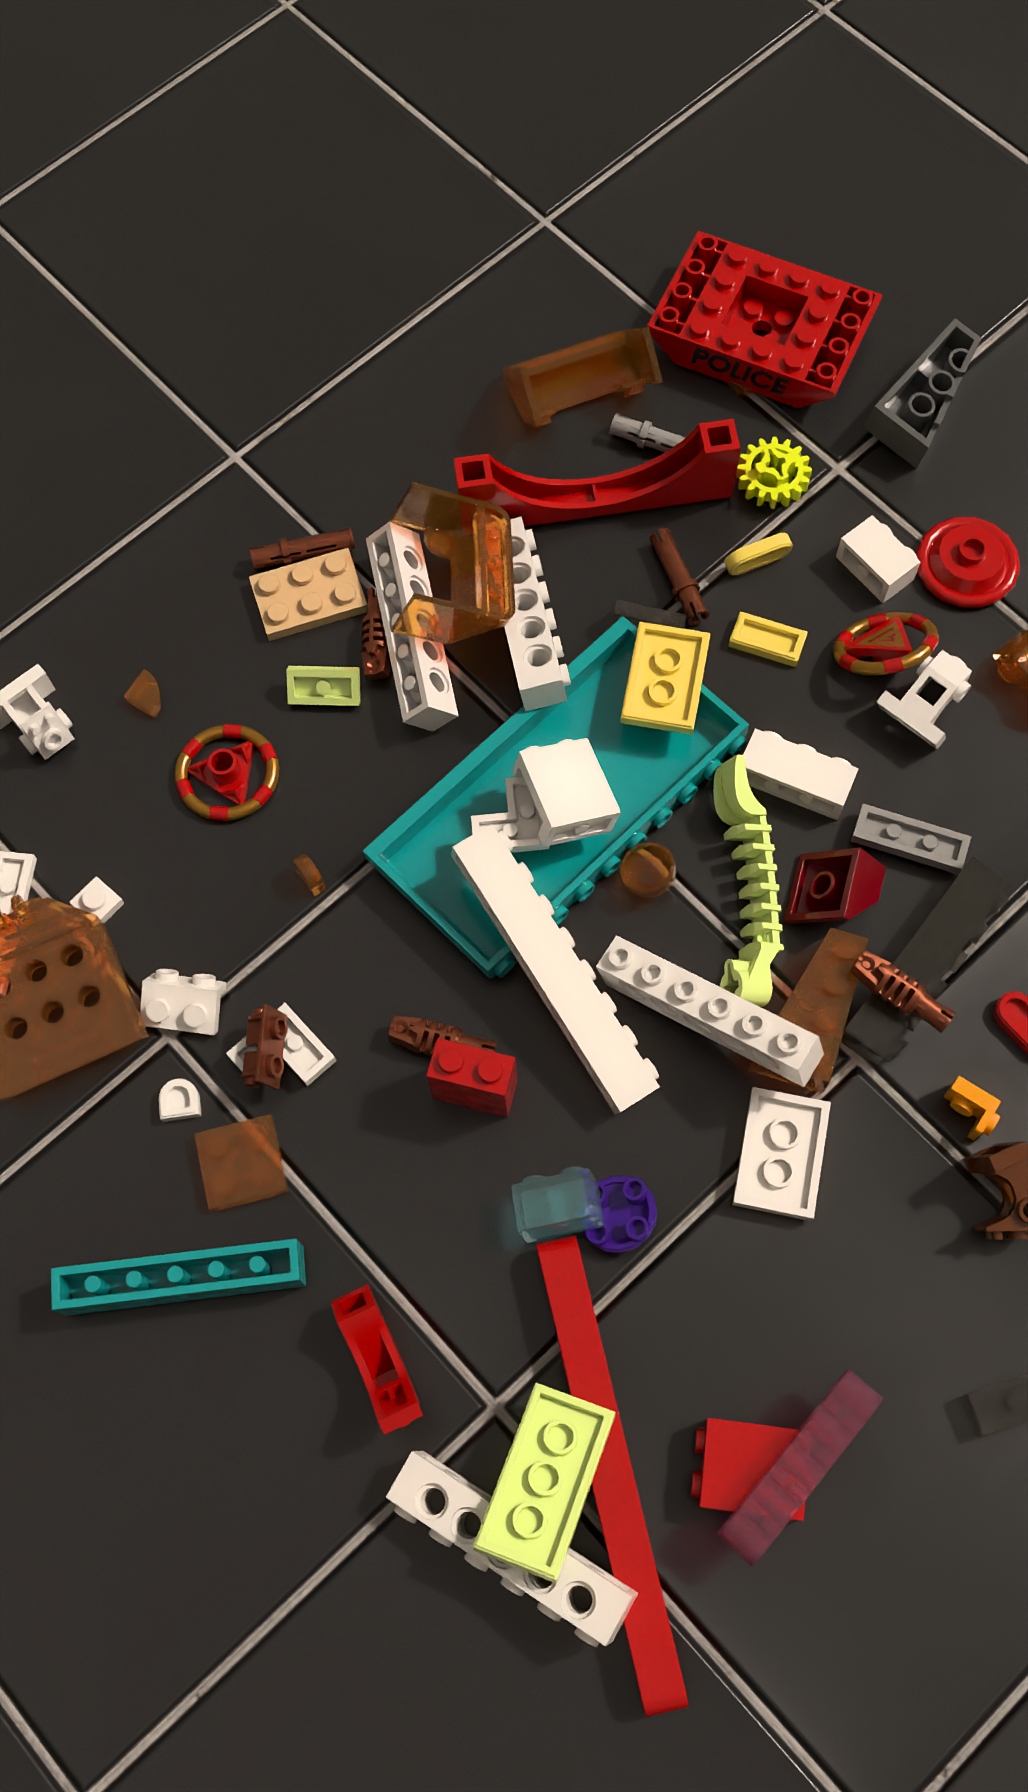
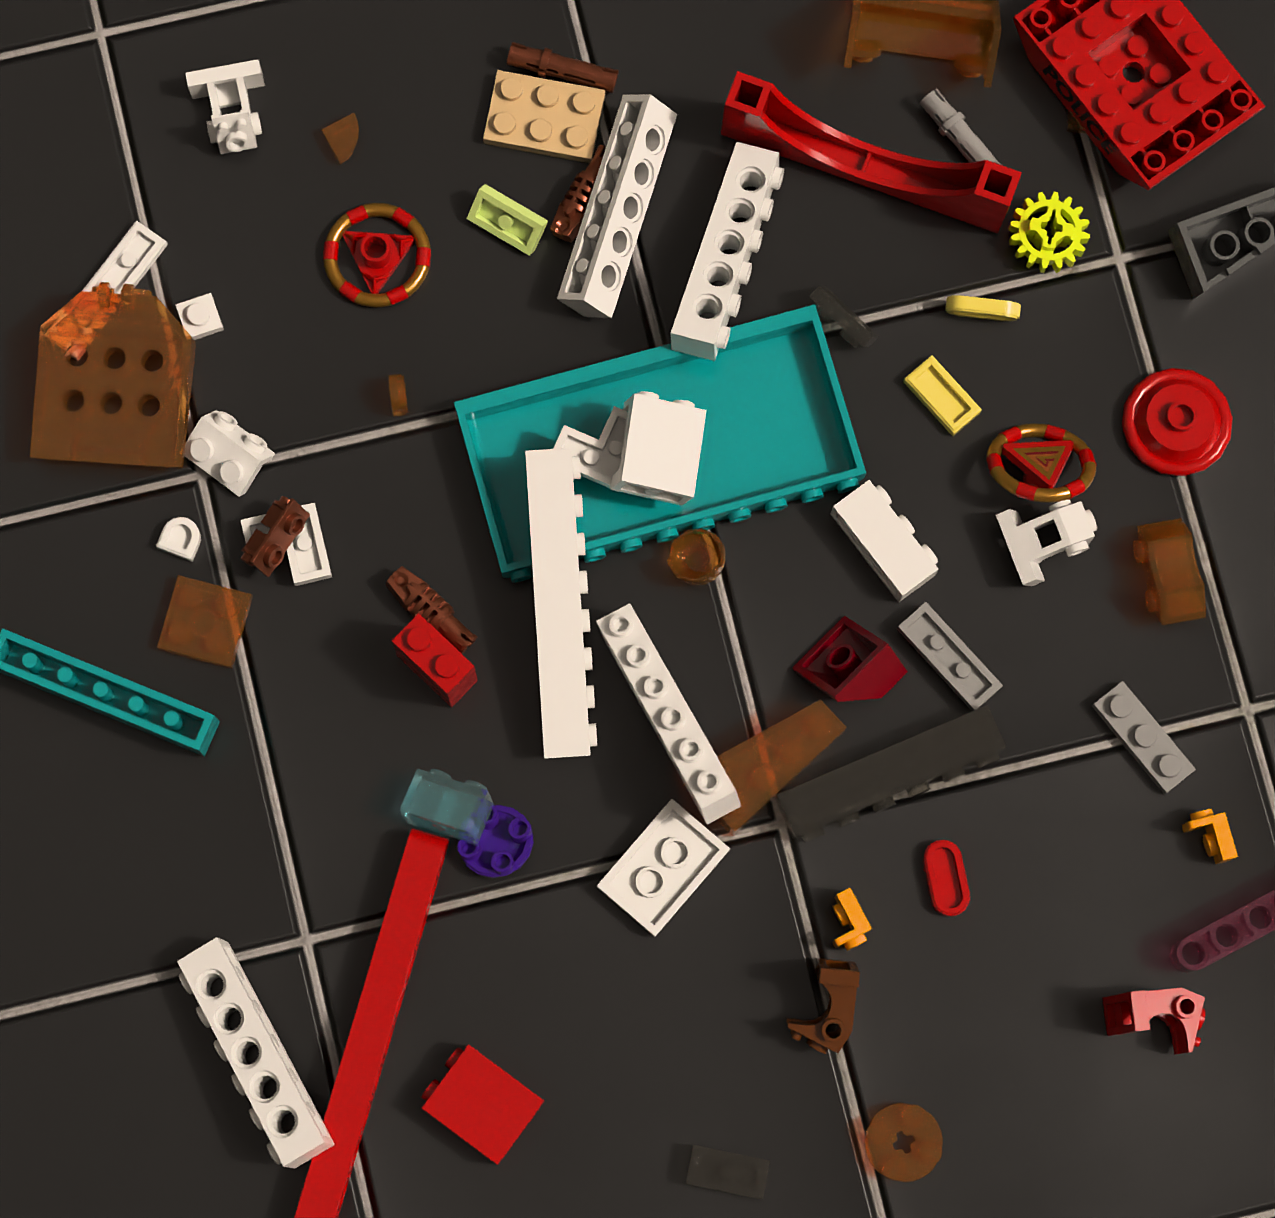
camera: 20 degrees right, 10 degrees up
red arch [331,1284,423,1435] -> none
clear orange windscreen [391,482,515,644] -> none
yellowish green tile [473,1383,615,1583] -> none
light yellow tile [620,622,711,735] -> none
copper pin [649,528,710,625] -> none
yellowish green piece [713,755,784,1007] -> none
clear pink beam [717,1369,883,1566] -> none
white brick [836,515,920,603] -> none
copper hinge [849,950,956,1033] -> none

